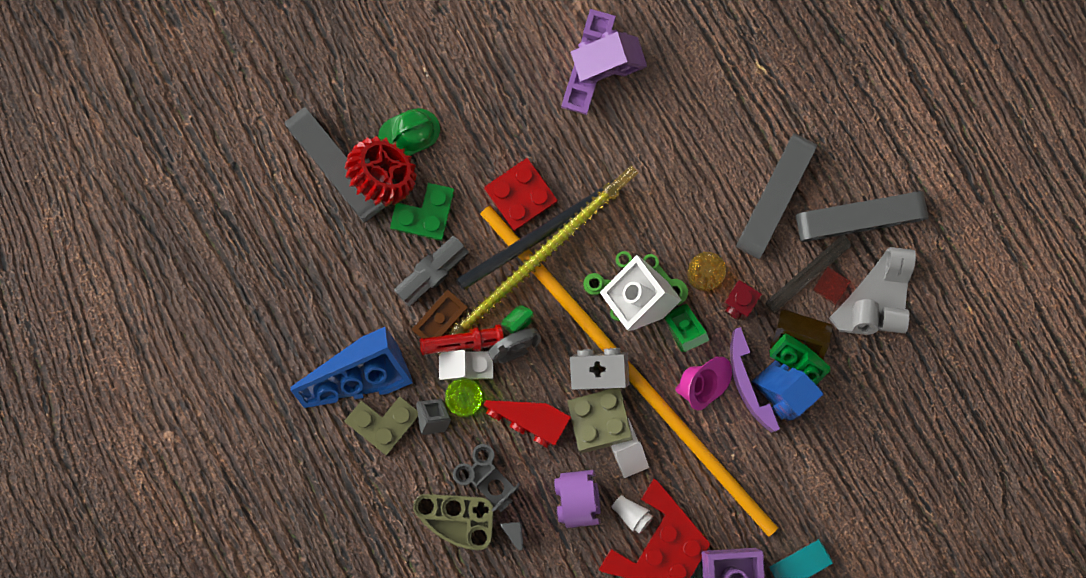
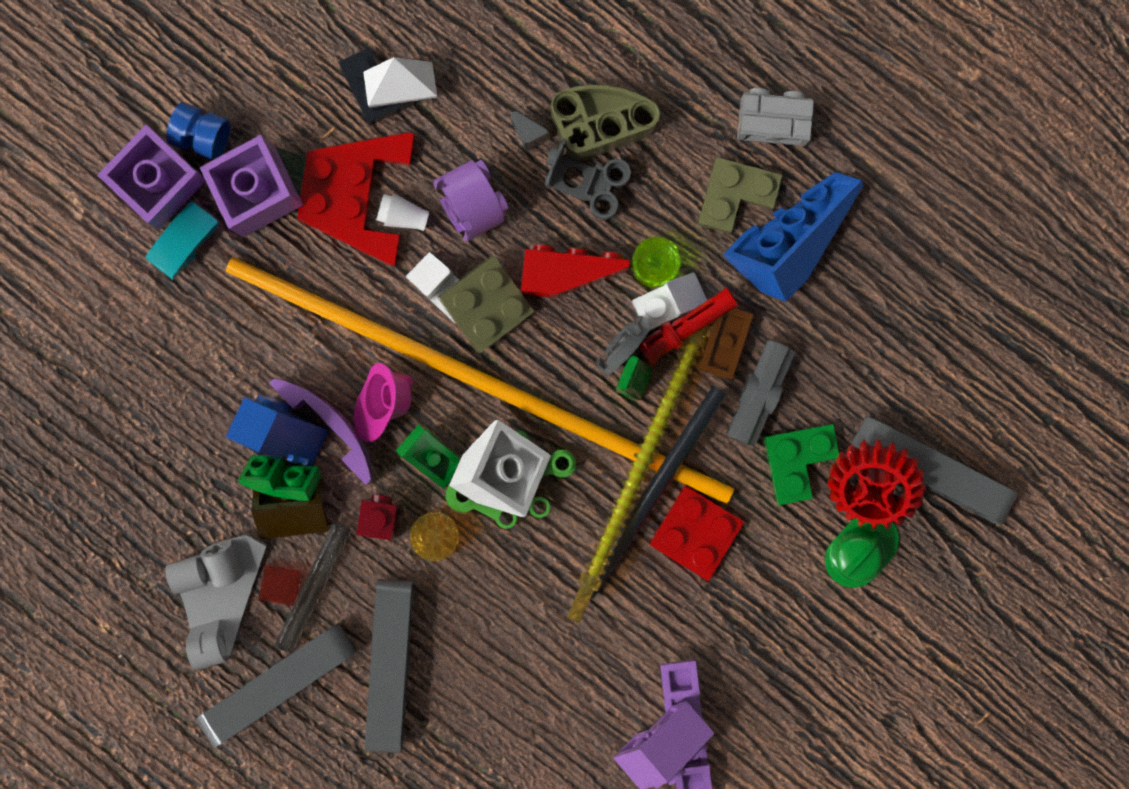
camera: 160 degrees right, 5 degrees up
dark grey slope [416,399,451,435] -> none
light grey brick [570,348,630,390] -> none
none -> light grey brick [737,88,814,146]

